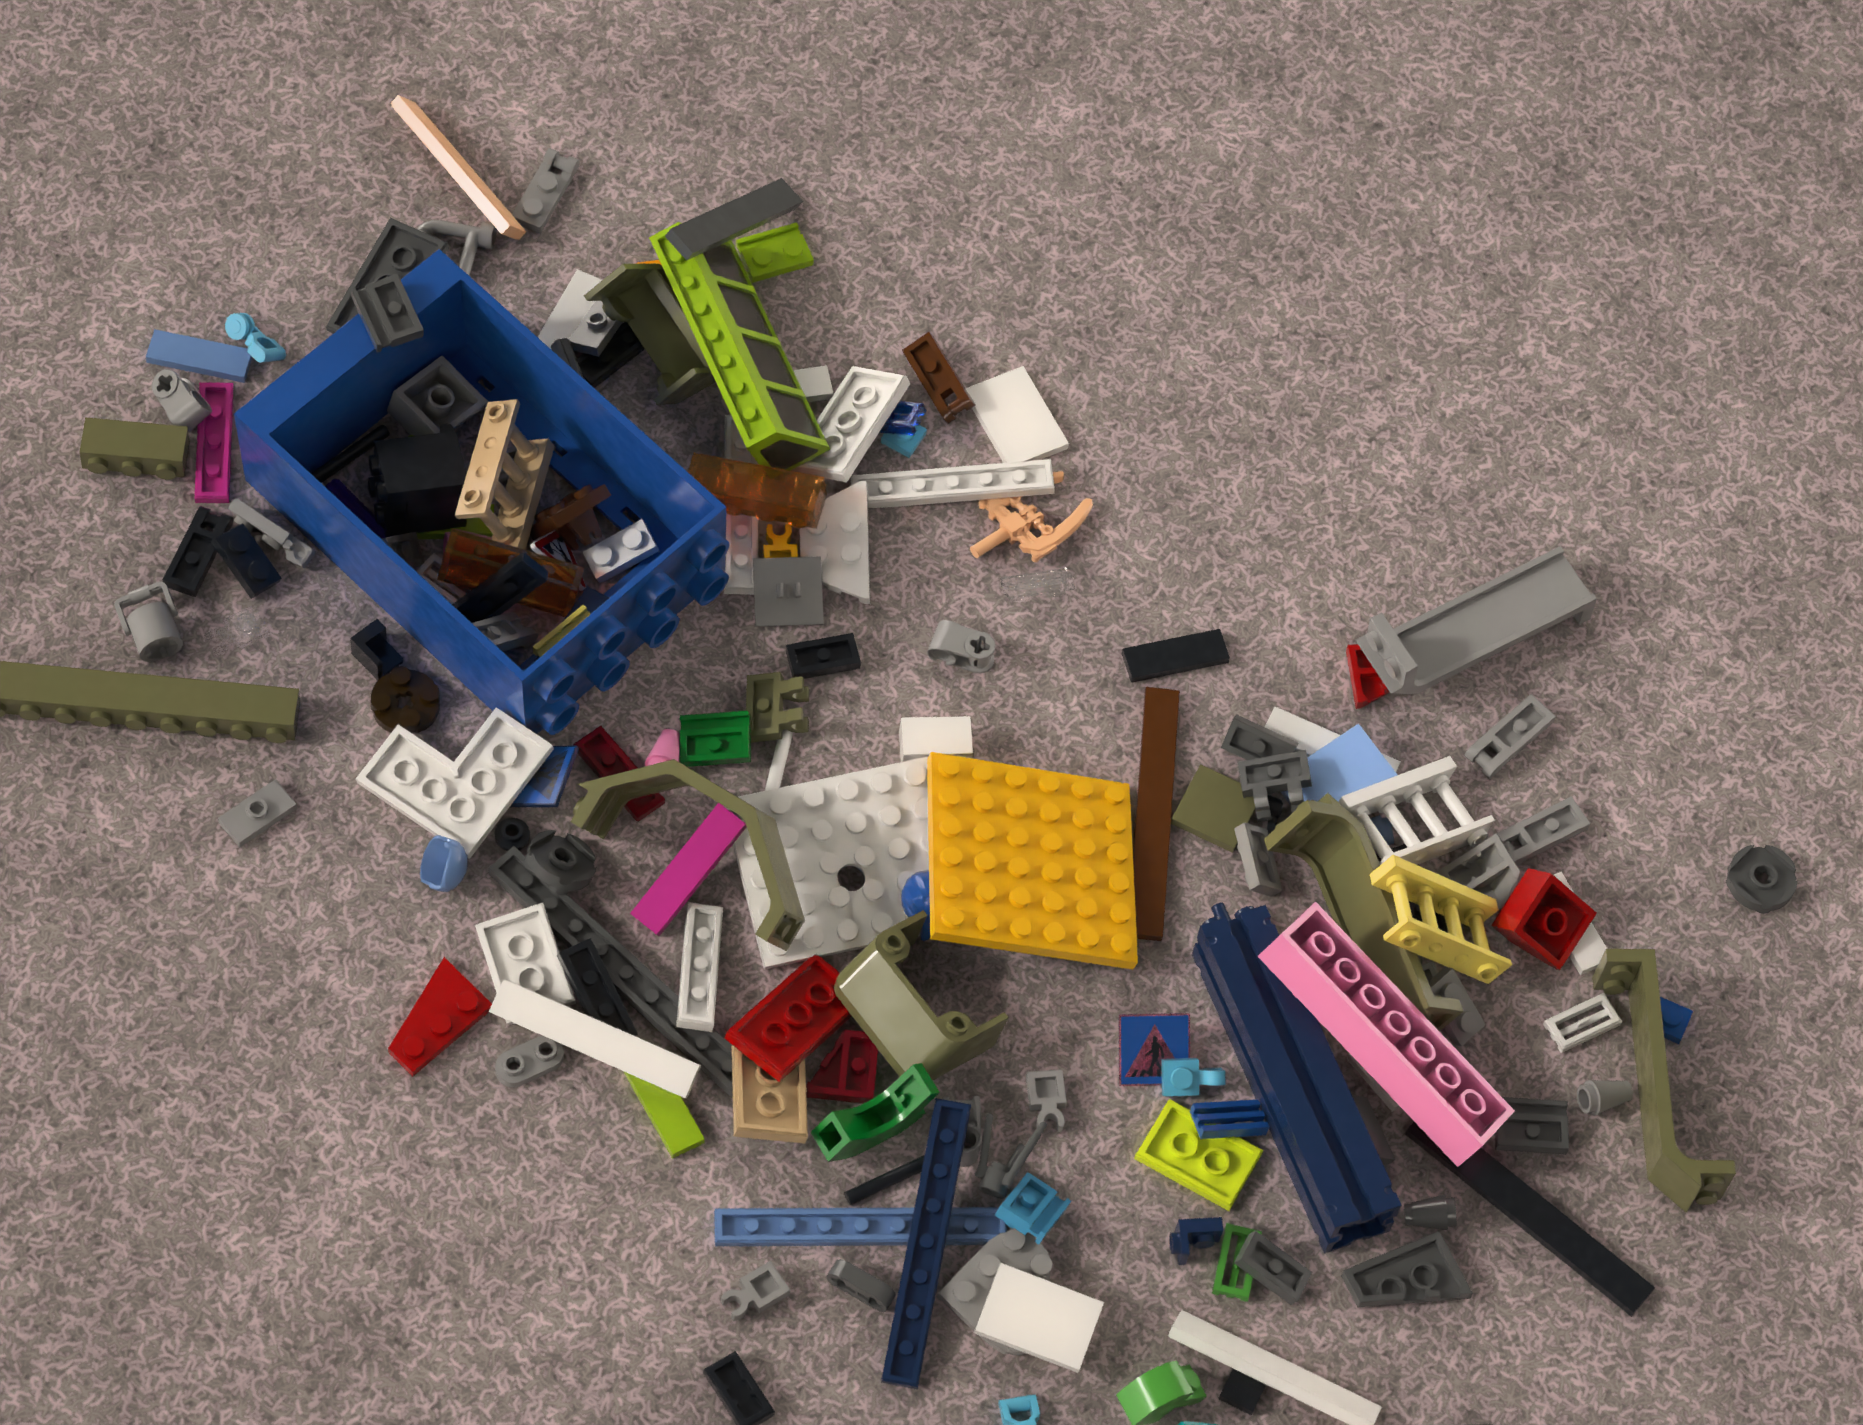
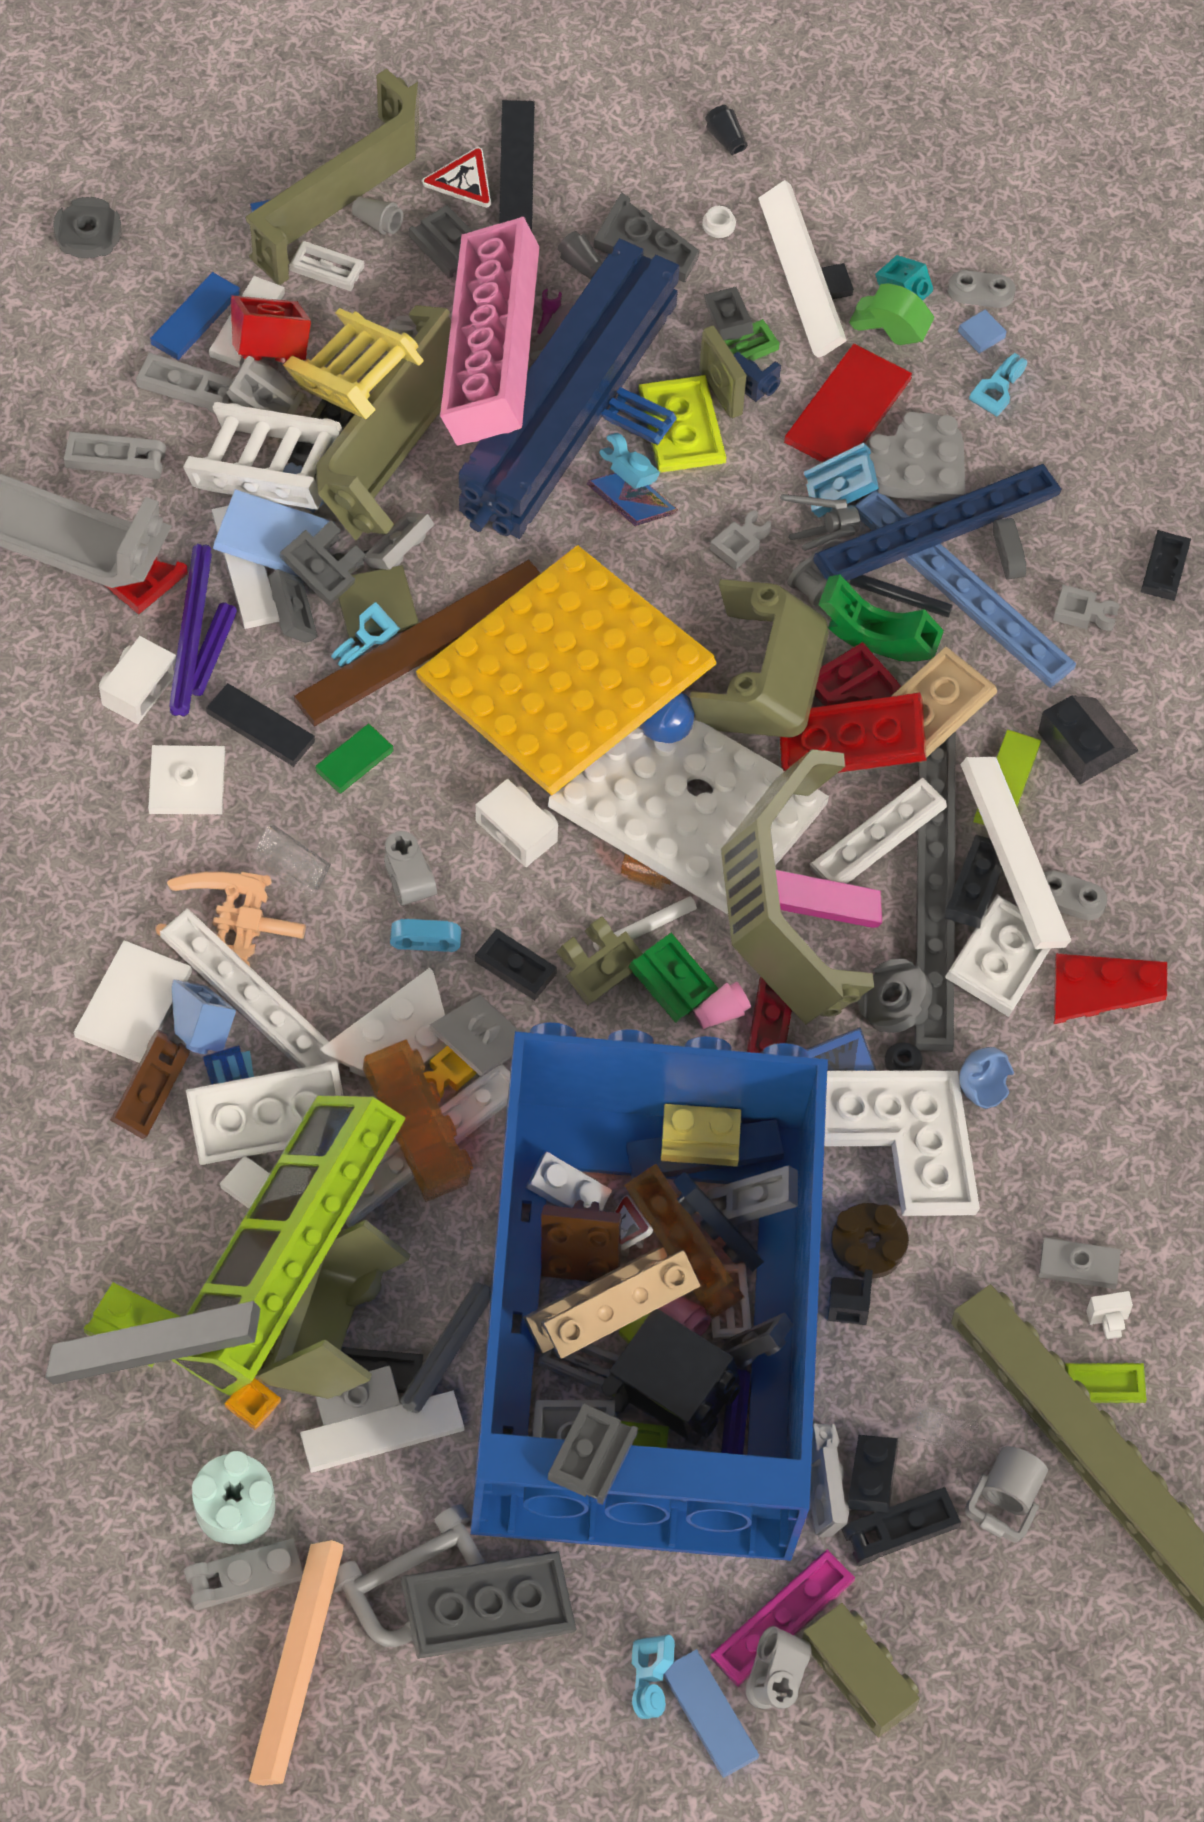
camera: 125 degrees left, 0 degrees up
white tile [974,1263,1104,1373] -> none
none -> white brick [99,636,176,724]
none -> white plate [148,745,225,814]
none -> blue tile [150,272,240,360]
none -> dark purple axle [169,544,212,717]
none -> medium blue slope [172,980,236,1054]
none -> dark purple axle [192,602,237,696]
none -> light aqua brick [192,1451,276,1545]
none -> green tile [315,723,394,794]
none -> medium azure piece [331,602,400,667]
none -> dark azure beam [390,919,462,952]
none -> piece [423,147,491,208]
none -> magenta hand [537,289,562,334]
none -> olive tile [699,325,746,419]
none -> white plate [702,206,736,238]
none -> red tile [784,343,912,463]
none -> black slope [1038,695,1138,784]
none -> lime tile [1065,1363,1147,1403]
none -> white tile [1086,1291,1133,1340]

